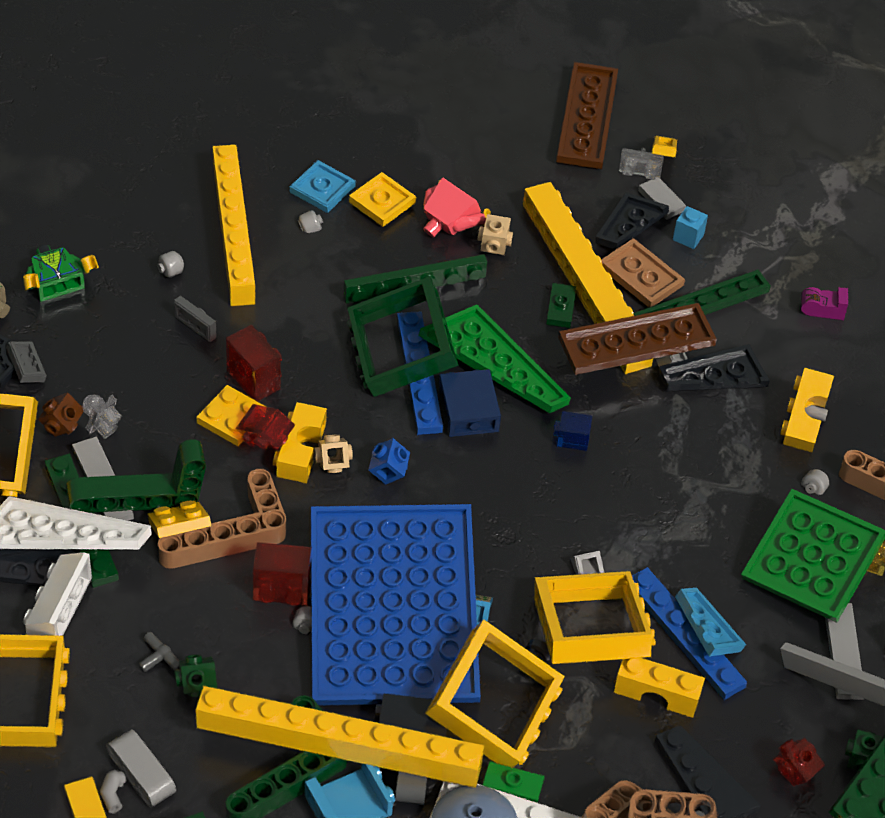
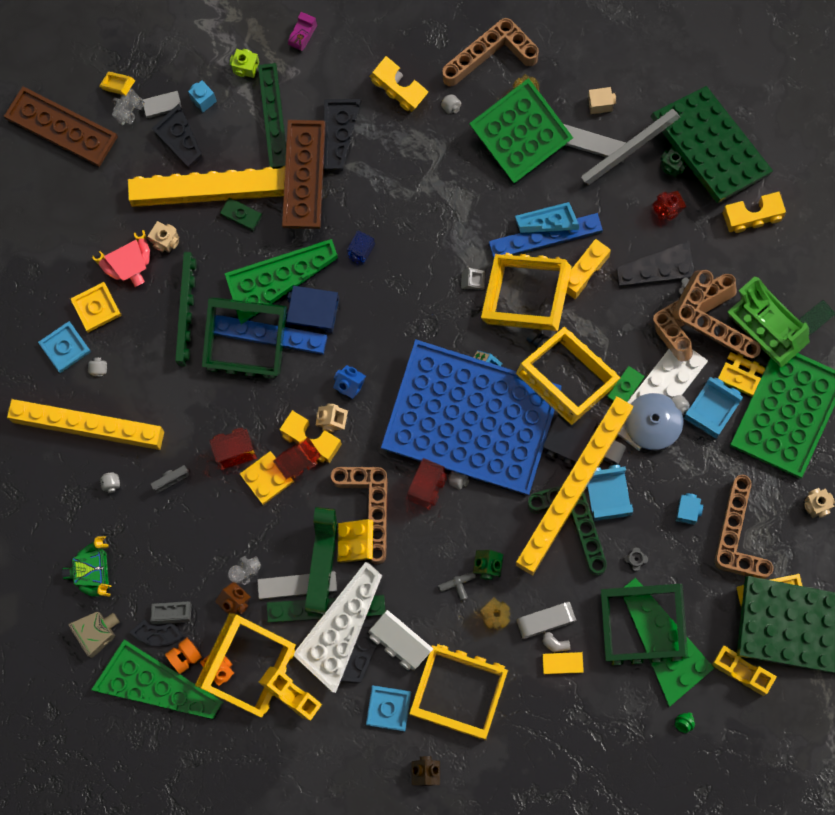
camera: 60 degrees left, 25 degrees up
medium nougat plate [601,238,685,308] -> none
none -> lime brick [230,49,259,78]
none -> clear yellow brick [480,597,511,630]

